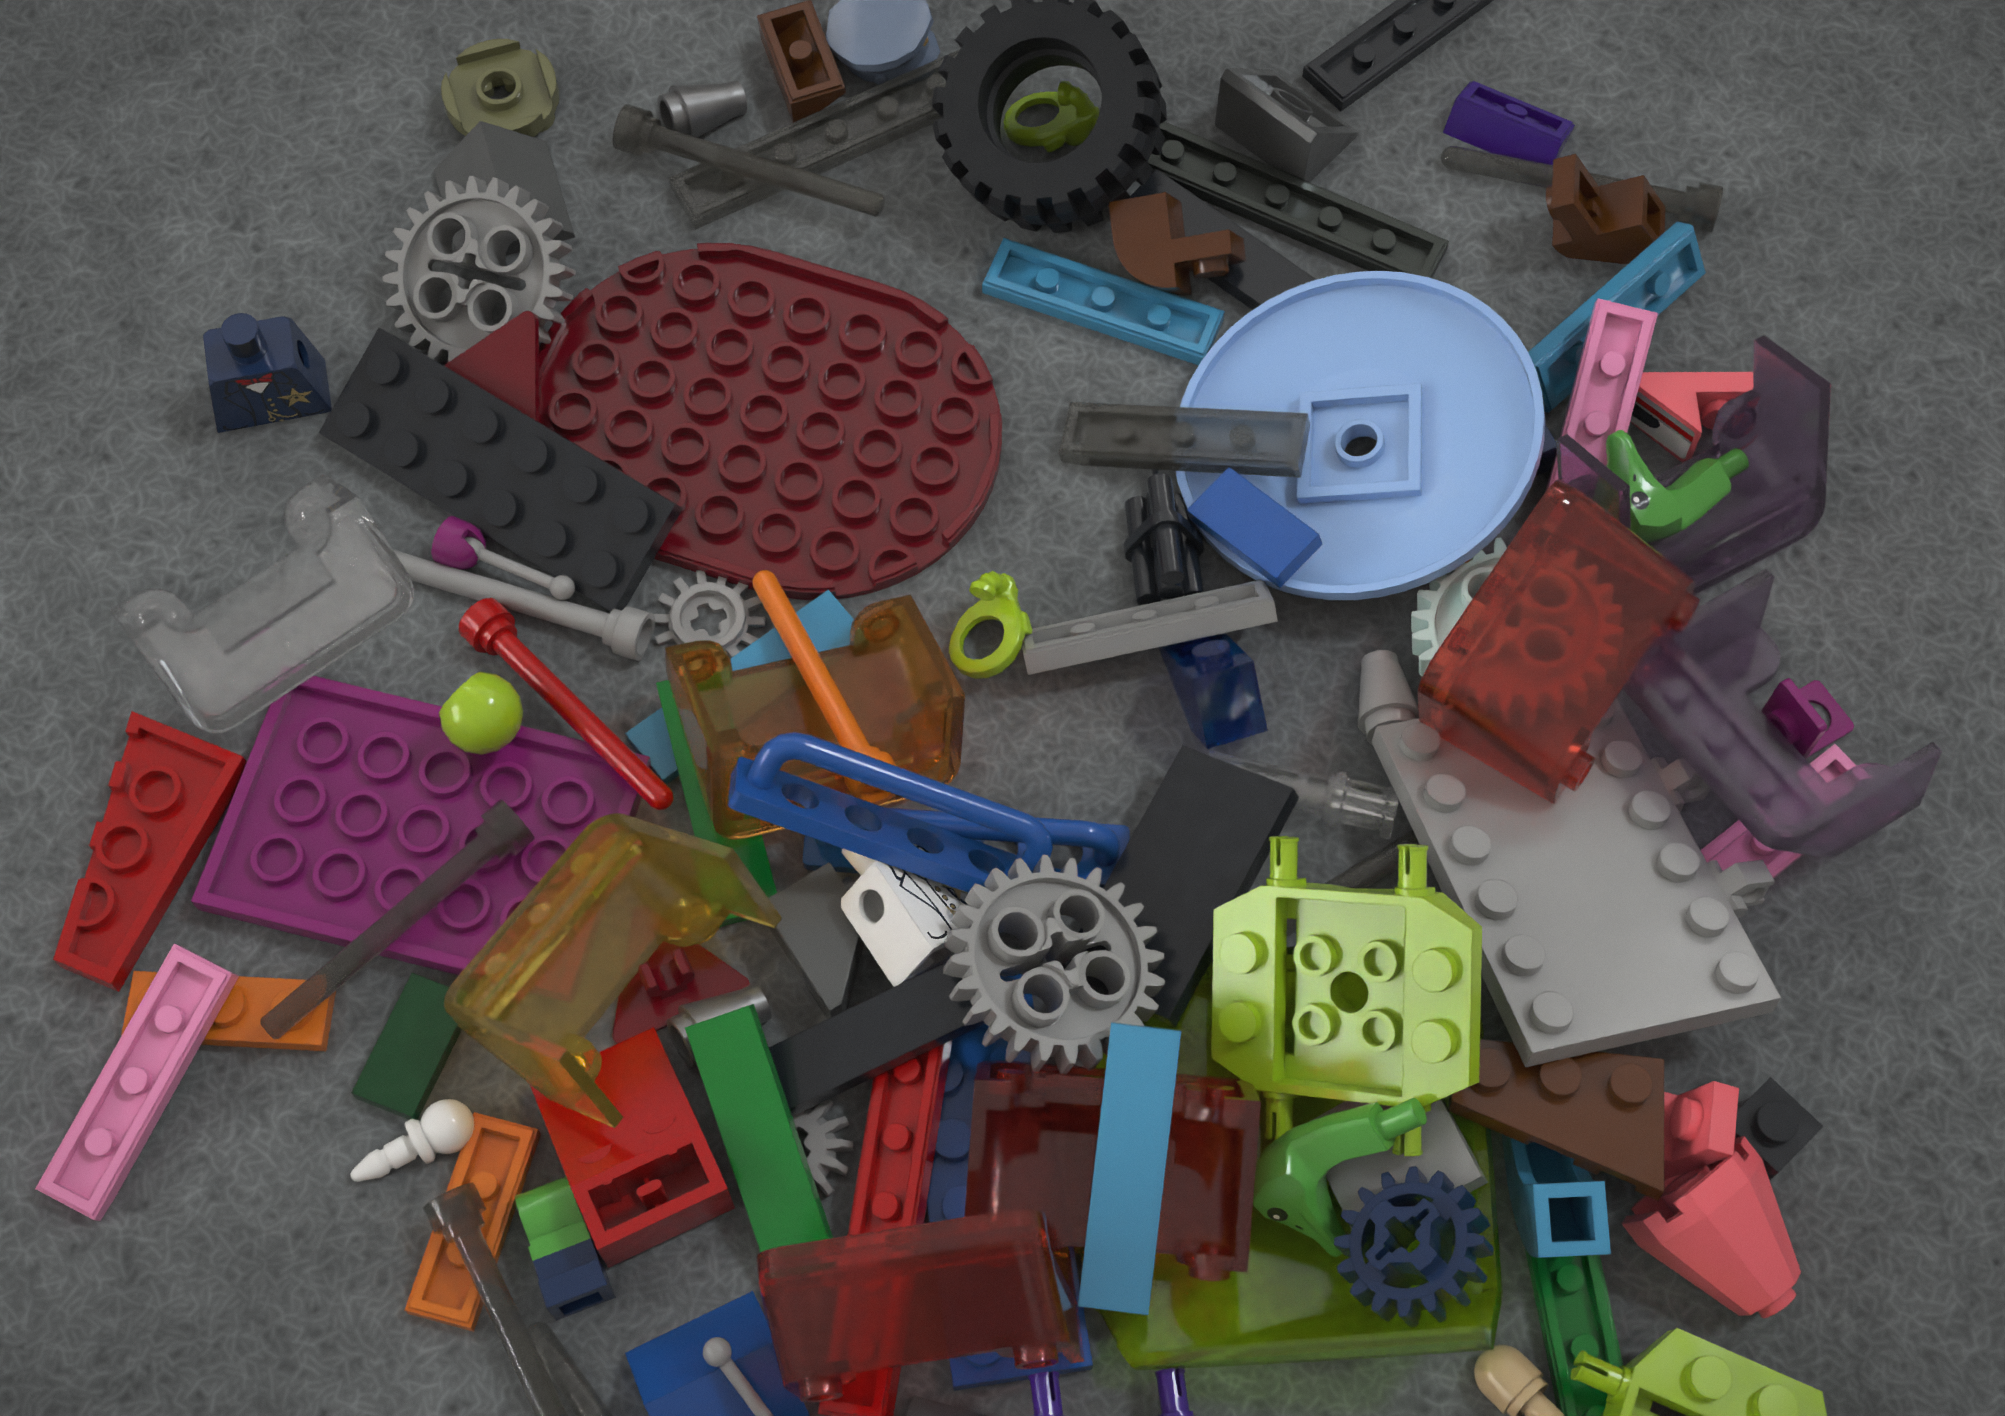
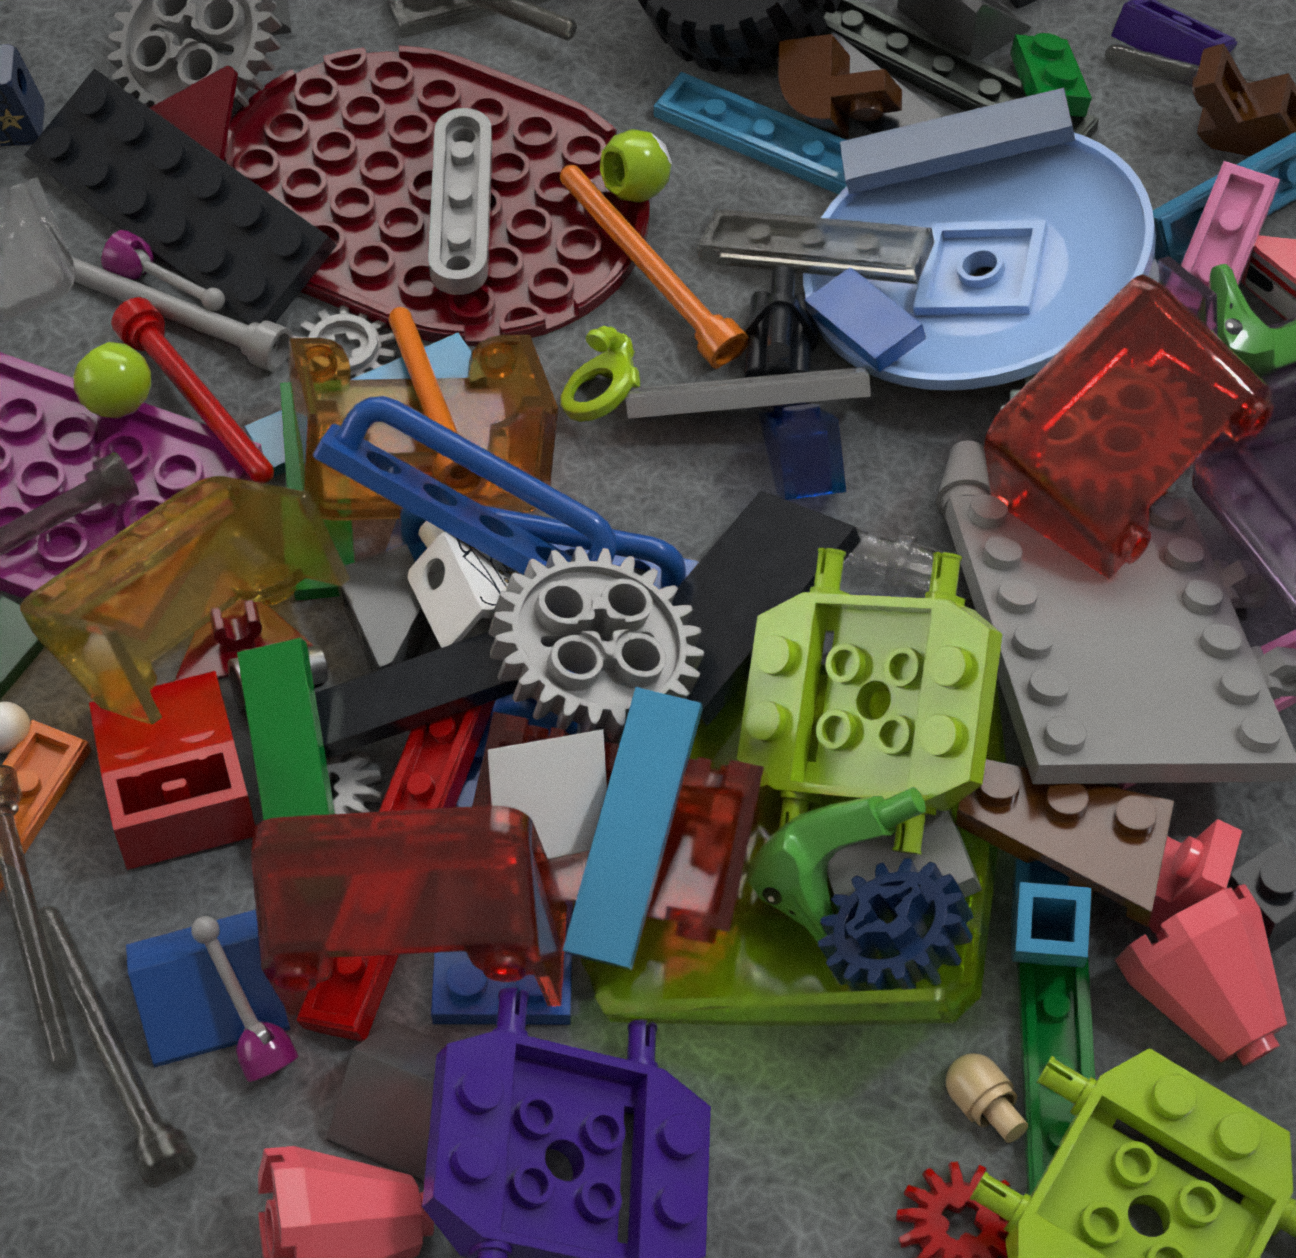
camera: 10 degrees right, 10 degrees down
leg [515,1176,616,1321] -> none
none -> light grey plate [428,108,493,295]
none -> white sticker [487,729,607,869]
none -> orange piece [560,165,749,369]
none -> lime piece [600,129,672,203]
none -> sand blue tile [840,88,1075,194]
none -> green plate [1010,33,1092,117]

